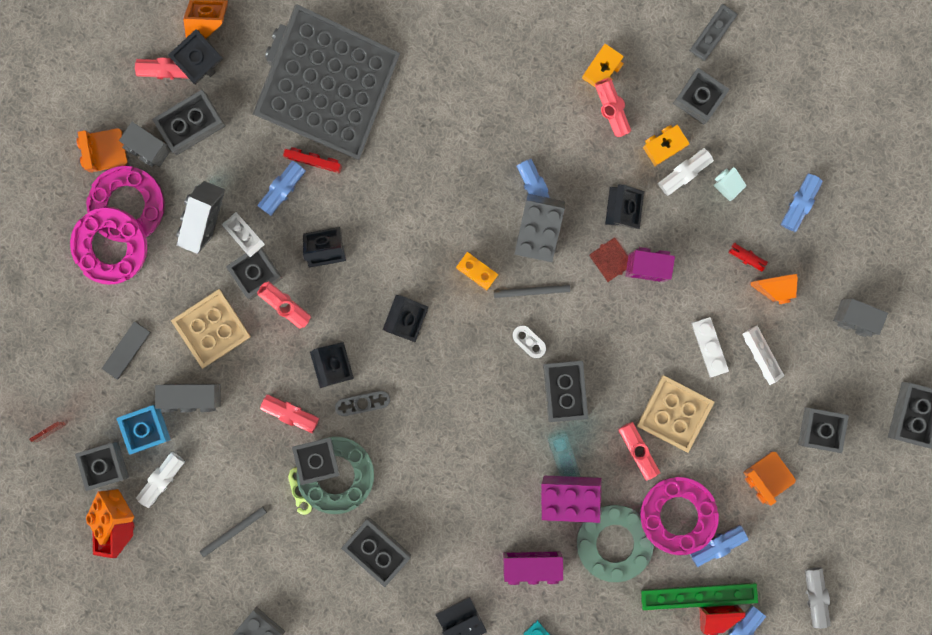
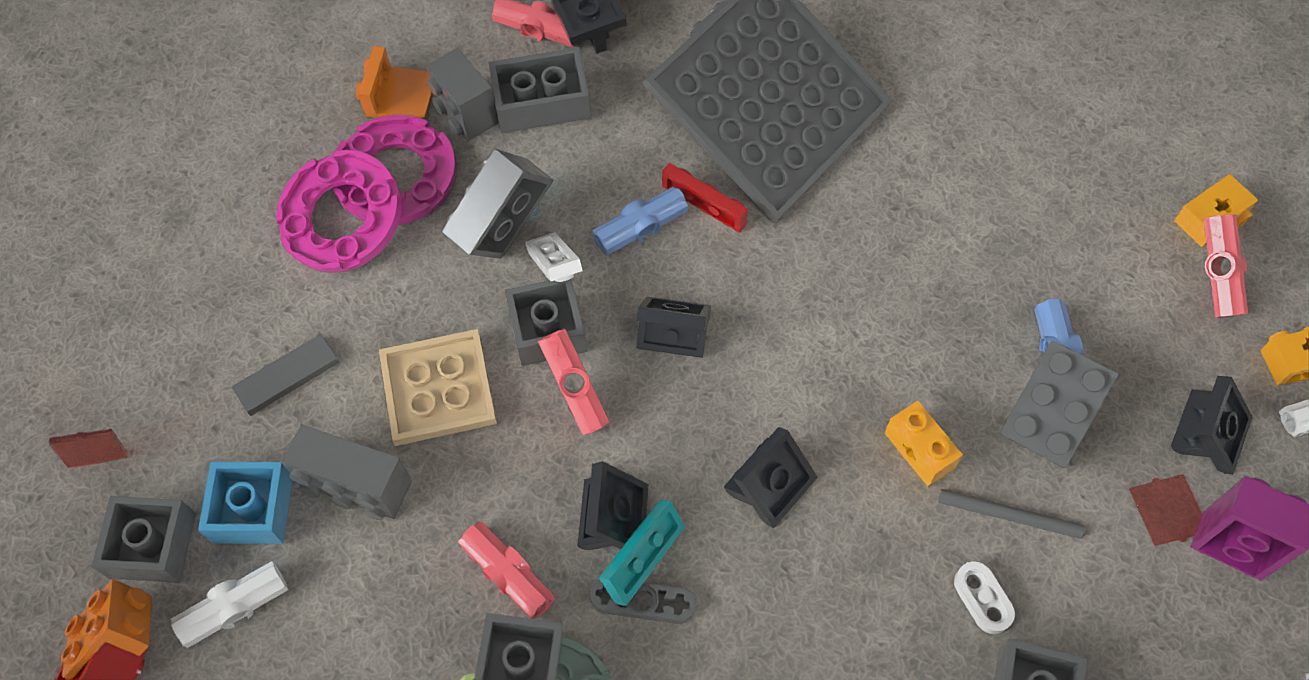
camera: 25 degrees right, 25 degrees down
none -> teal plate [599,500,685,606]

